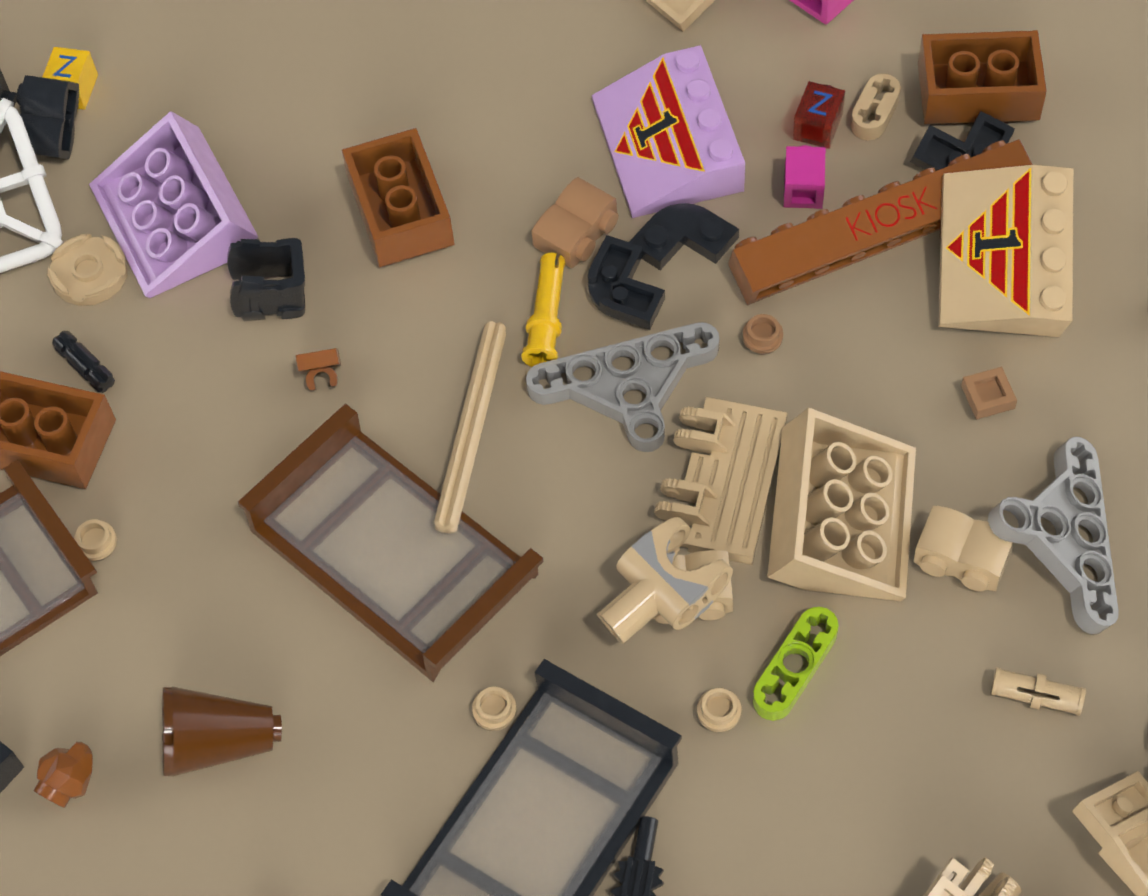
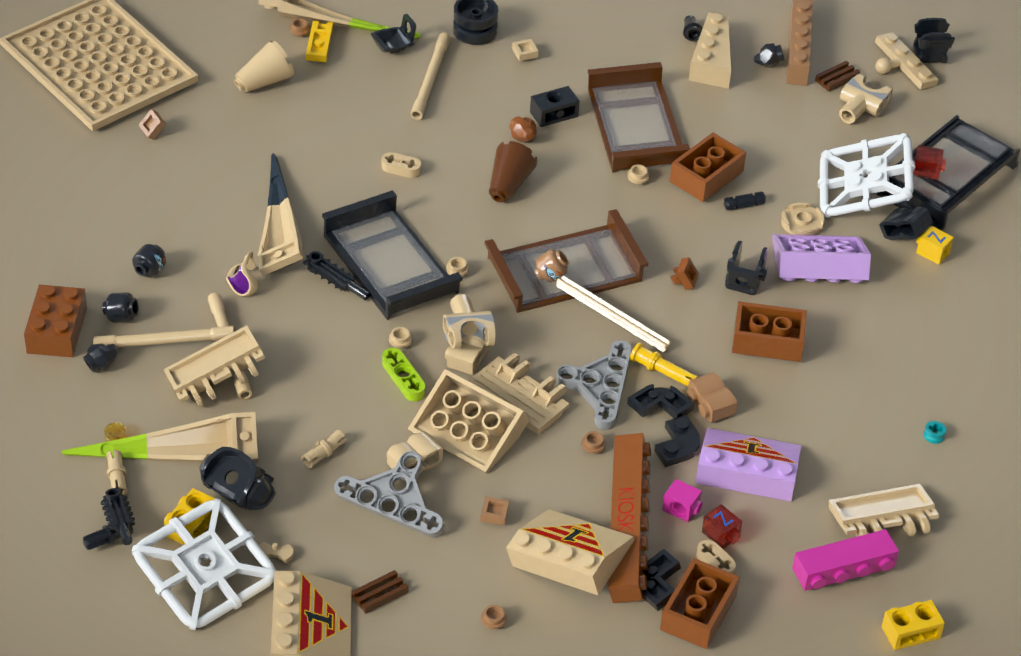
camera: 110 degrees right, 15 degrees down
none -> medium nougat head [535,249,569,283]

